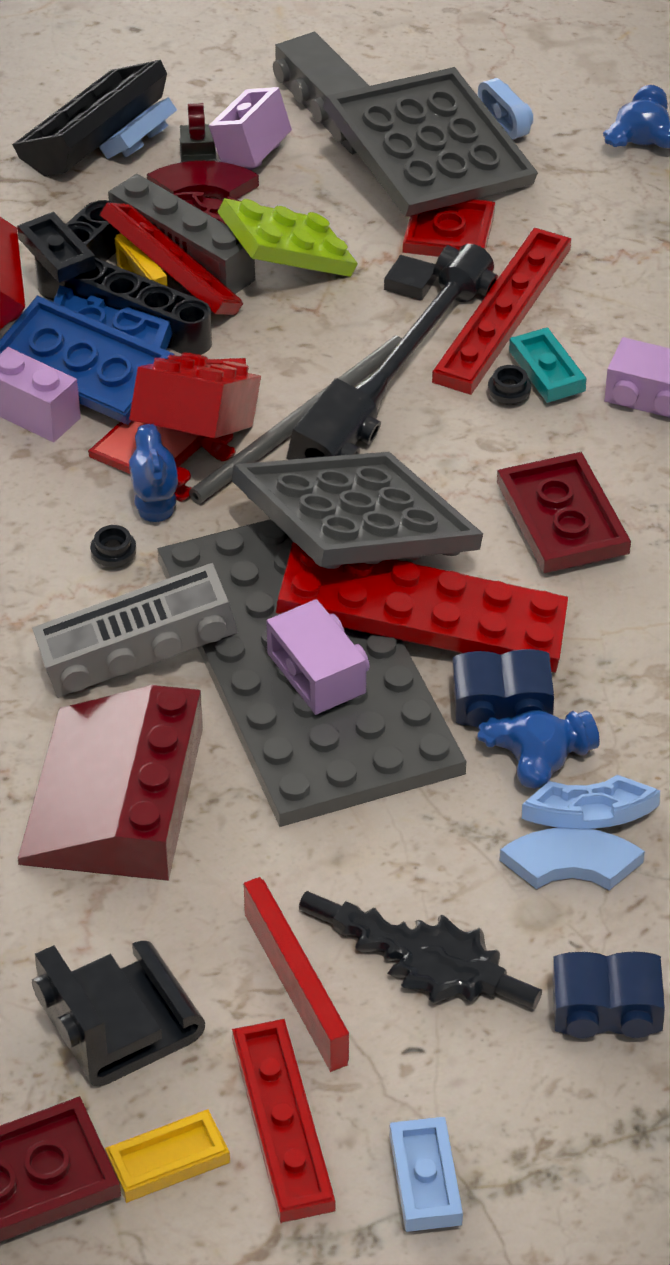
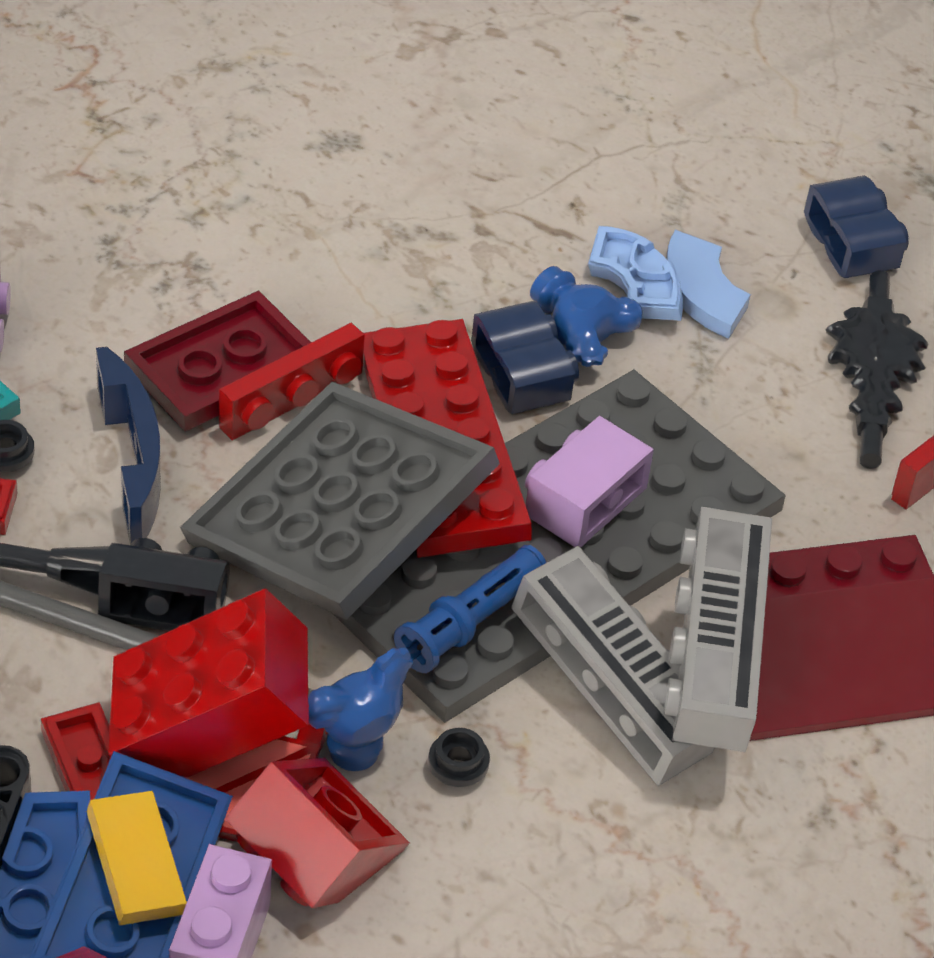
camera: 115 degrees left, 0 degrees up
none -> yellow tile [86,791,187,926]
none -> dark blue slope [96,346,161,544]
none -> red plate [219,322,365,441]
none -> slope [225,757,410,908]
none -> blue pin [394,545,546,673]
none -> light grey brick [664,507,772,752]

